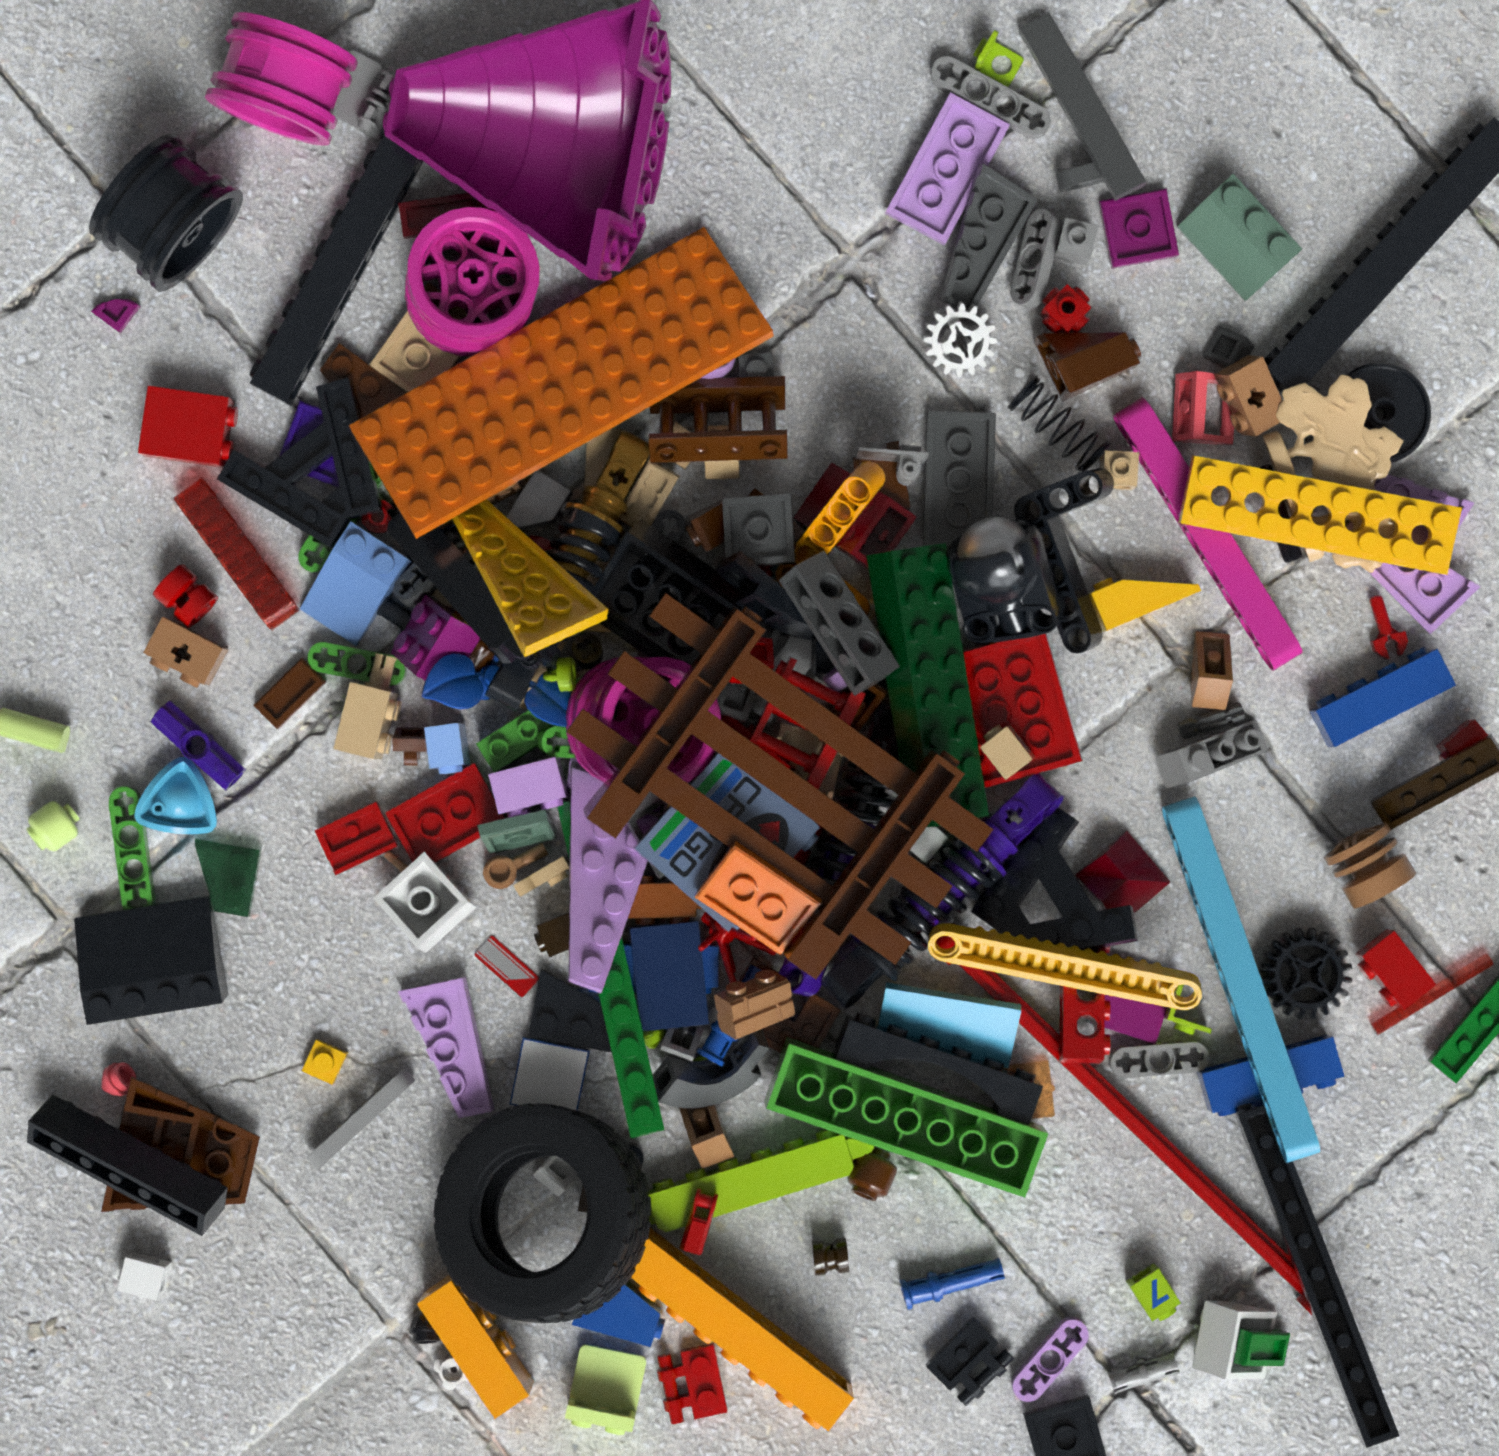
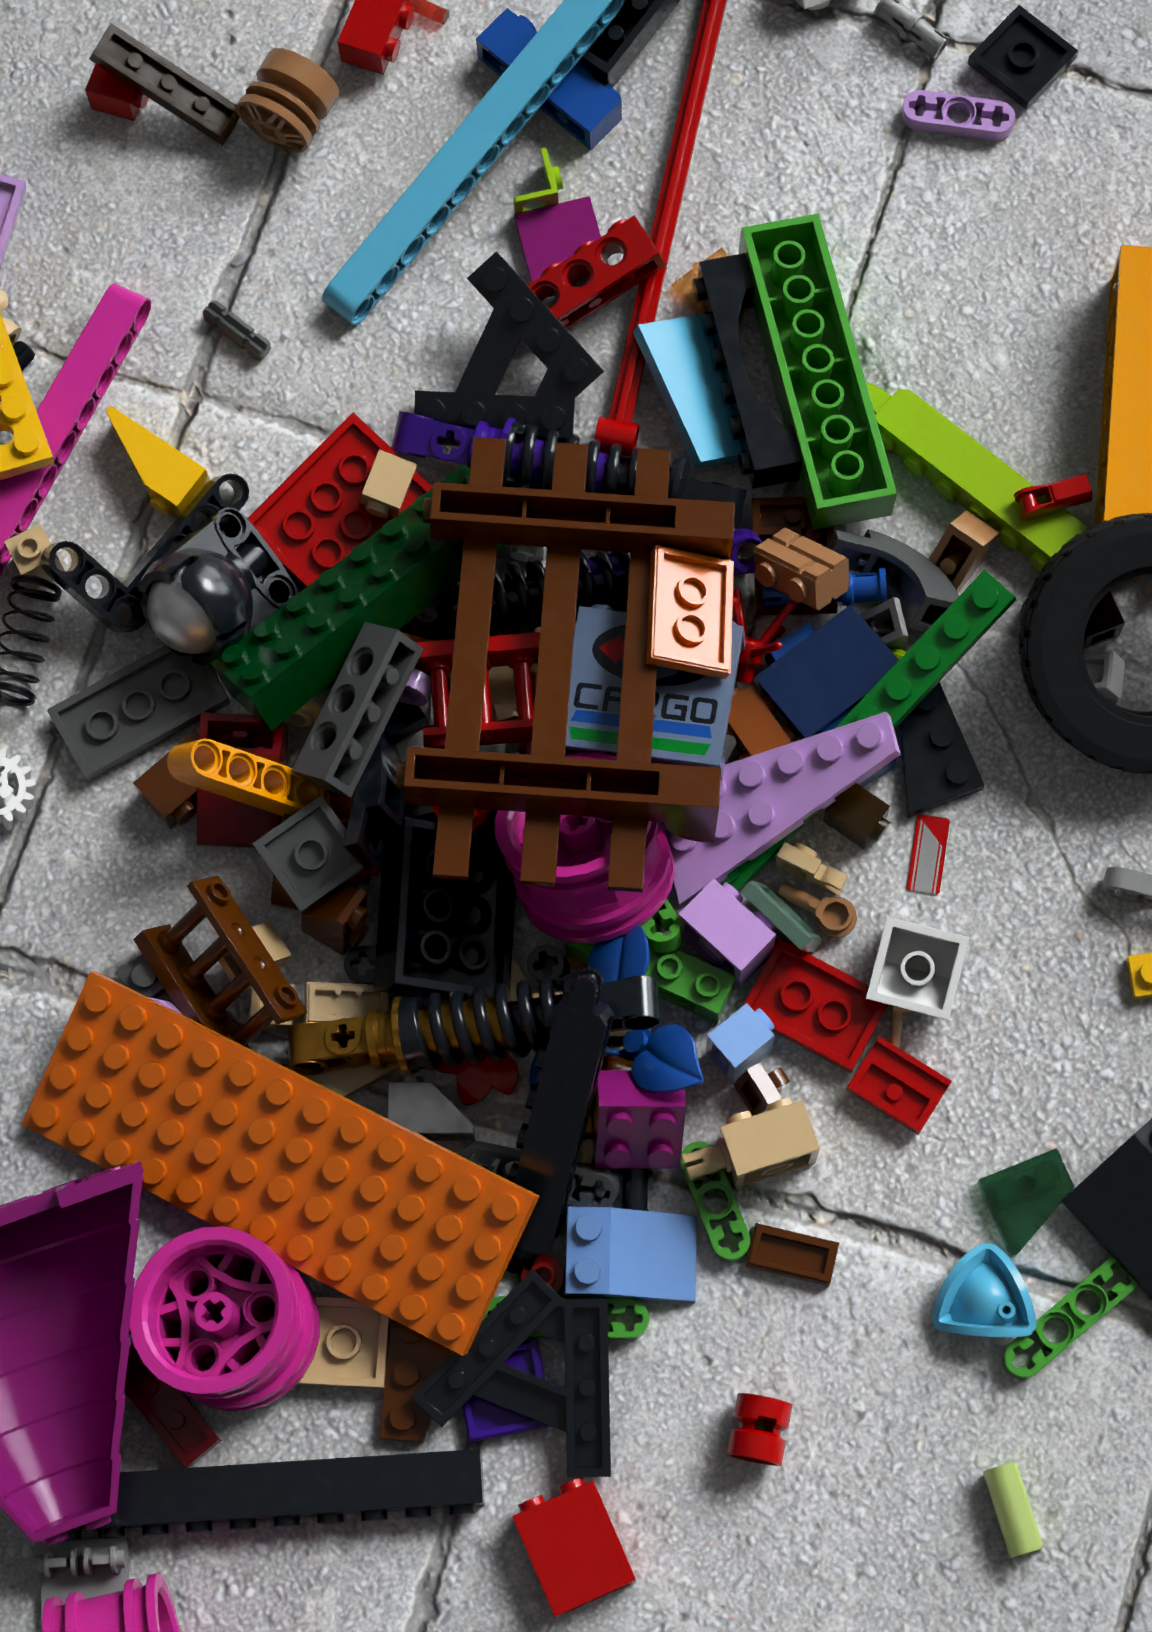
camera: 115 degrees left, 15 degrees down
yellowish green head [26,801,80,851] -> none
medium nougat brick [143,617,228,688] -> none
dark purple piece [150,700,246,791] -> none
clear red beam [173,477,300,631] -> none
lavender wing [398,977,495,1118] -> none
yellow wing [452,499,608,657] -> none
white tile [509,1037,590,1111] -> none
lime tile [543,657,576,692] -> none
dark brown wheel [812,1238,849,1276] -> none
reddish brown head [847,1148,897,1201] -> none
light grey hinge [856,442,929,486] -> none
blue pin [899,1257,1005,1310] -> none
black plate [925,1316,1014,1406] -> none
yellow gear [928,923,1202,1010] -> none
dark red slope [1075,830,1171,913] -> none
light grey beam [1109,1040,1209,1078] -> none
lime brick [1126,1263,1181,1322] -> none
light grey slope [1155,719,1268,789] -> none
medium nougat slope [1190,631,1233,710] -> none
black gear [1259,927,1352,1019] -> none
blue brick [1309,646,1456,748] -> none
red bar [1369,595,1408,660] -> none

